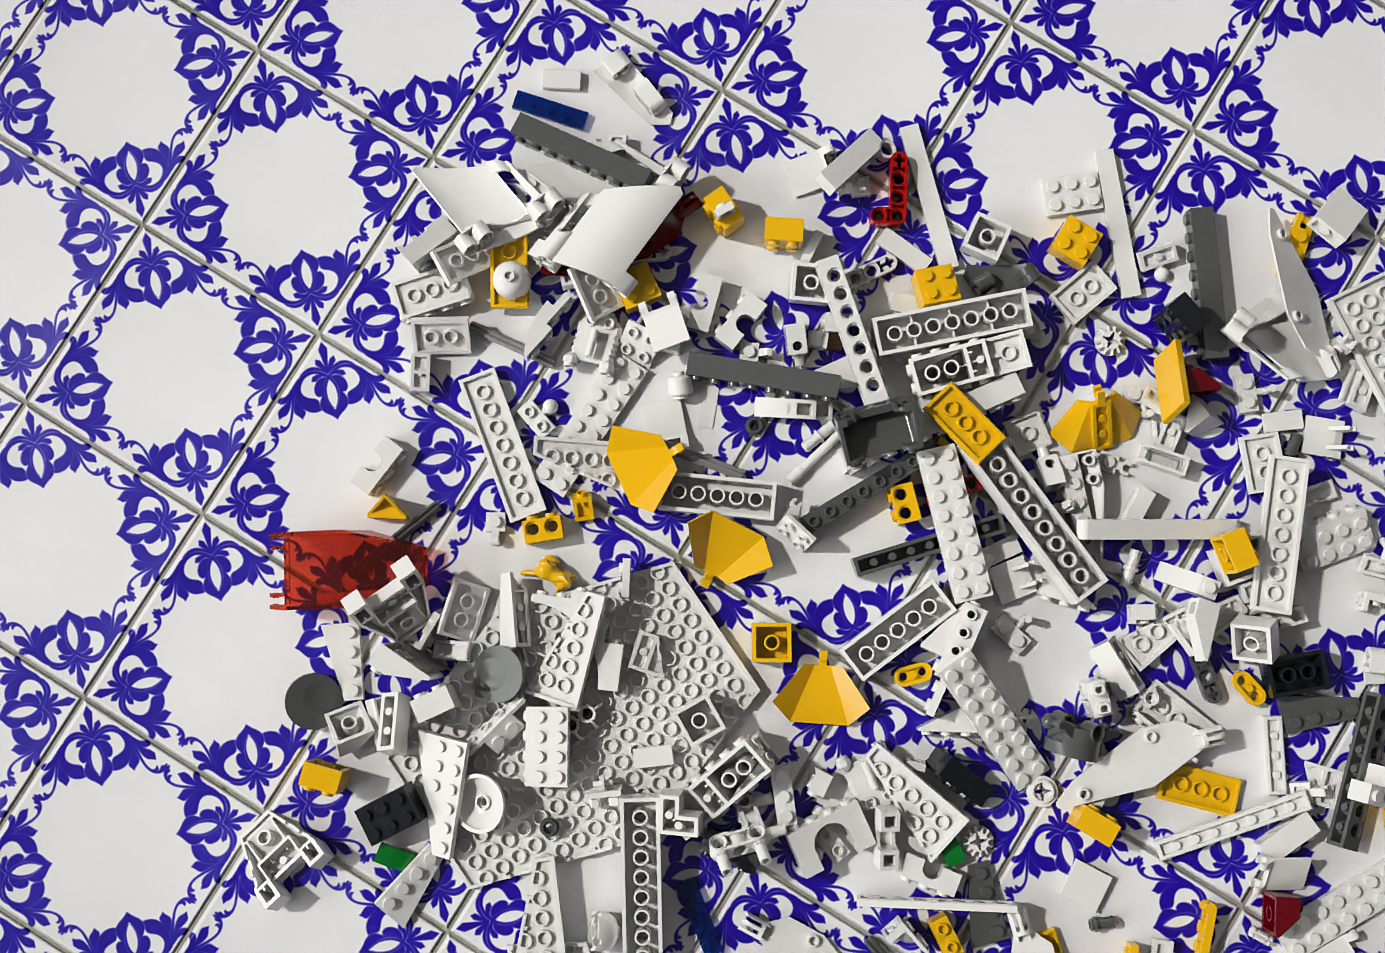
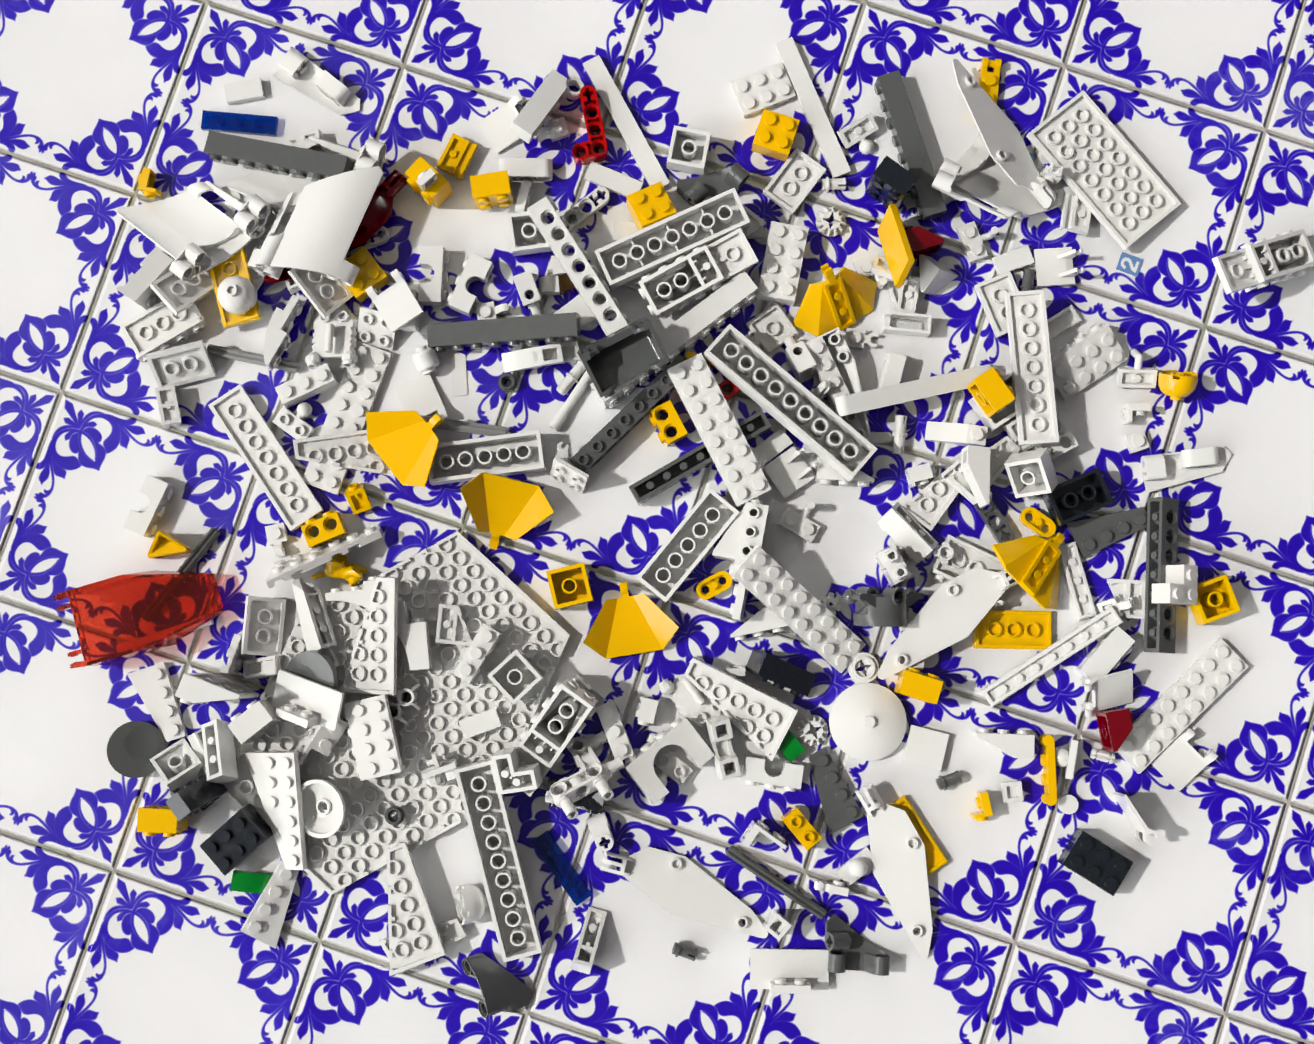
camera: 20 degrees left, 0 degrees up
white wedge [239,810,335,911] -> none
white wedge [340,555,431,644] -> none
white plate [618,558,632,598] -> none
white tile [857,895,1018,913] -> none
yellow tile [923,382,1006,465] -> none
white panel [1306,187,1368,248] -> none
none -> yellow bracket [138,167,163,199]
none -> black wedge [166,773,228,821]
none -> white wing [266,525,383,589]
none -> white bracket [272,669,344,731]
none -> white brick [275,363,339,408]
none -> yellow plate [436,133,478,180]
none -> white arch [452,623,502,684]
none -> white beam [498,158,553,182]
none -> white piece [586,812,614,852]
none -> white brick [756,221,809,307]
none -> white pin [821,177,846,192]
none -> white dish [828,683,907,761]
none -> white slope [972,728,1035,759]
none -> yellow panel [991,533,1065,609]
none -> white tile [1055,739,1079,780]
none -> white plate [1123,429,1150,454]

